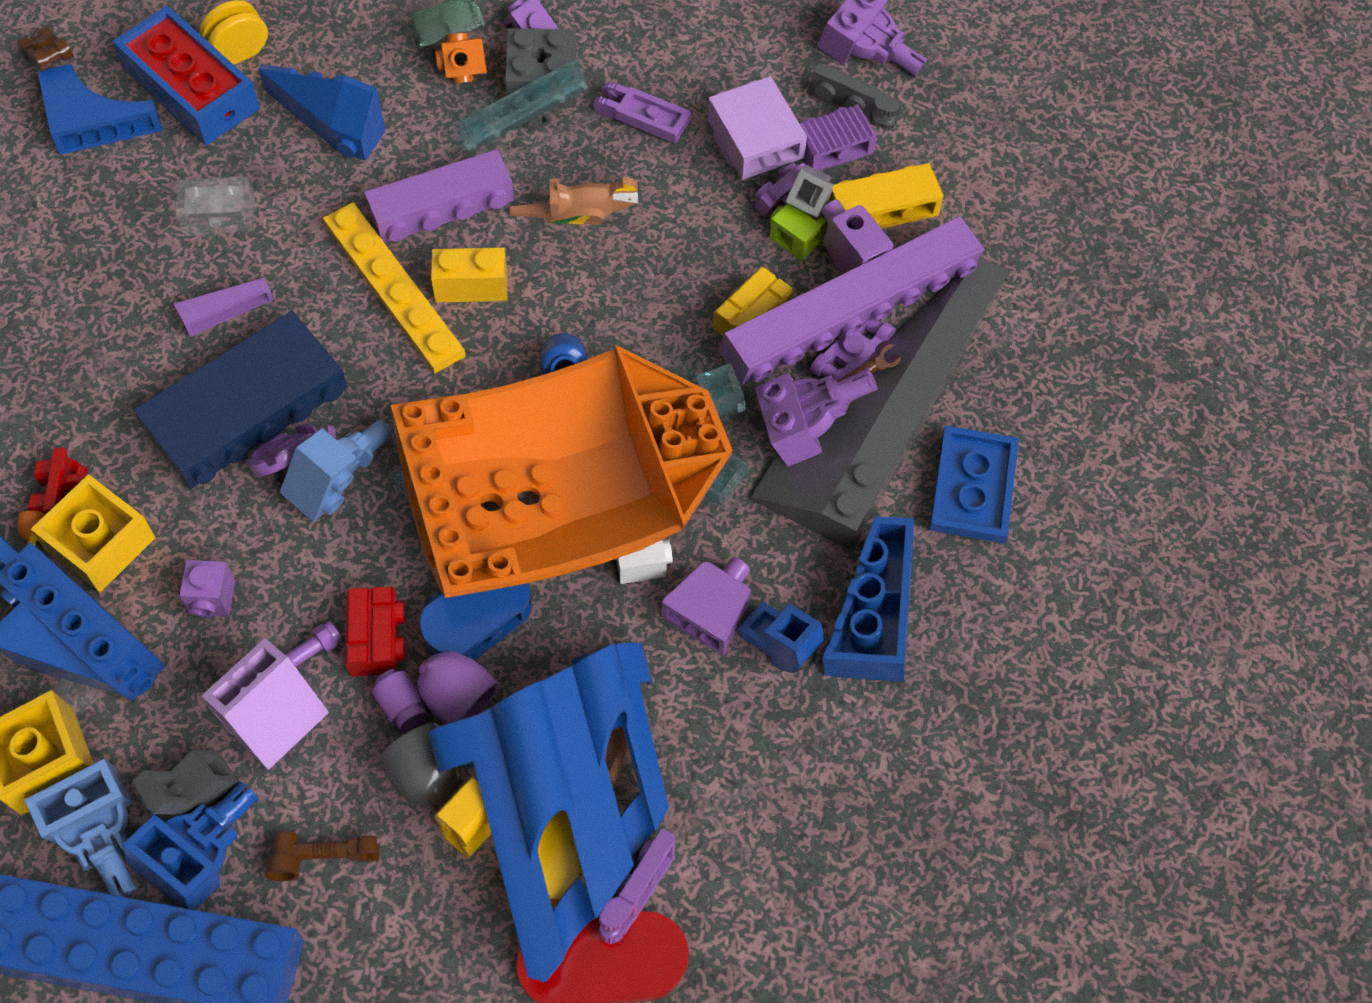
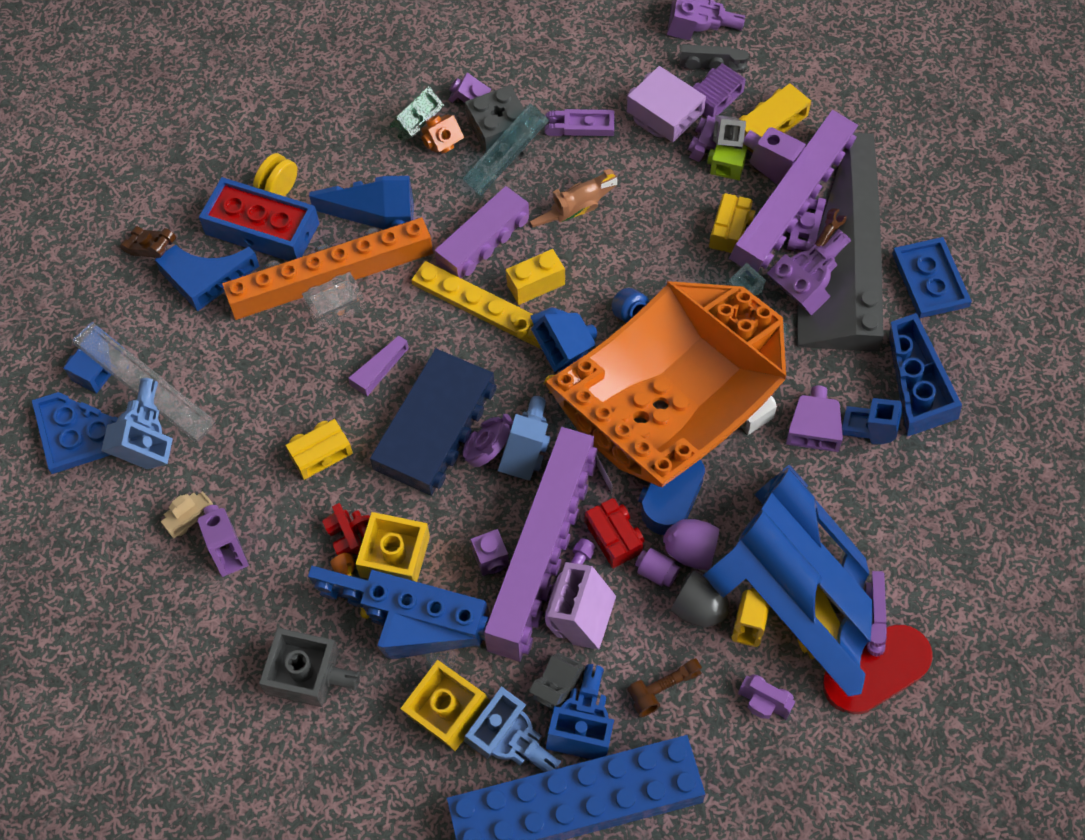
camera: 20 degrees left, 0 degrees up
none -> orange piece [222,217,433,320]
none -> yellow brick [285,419,353,480]
none -> medium lavender brick [484,427,597,662]
none -> blue torso [513,307,597,393]
none -> sticker [595,454,613,494]
none -> medium lavender piece [738,674,796,720]

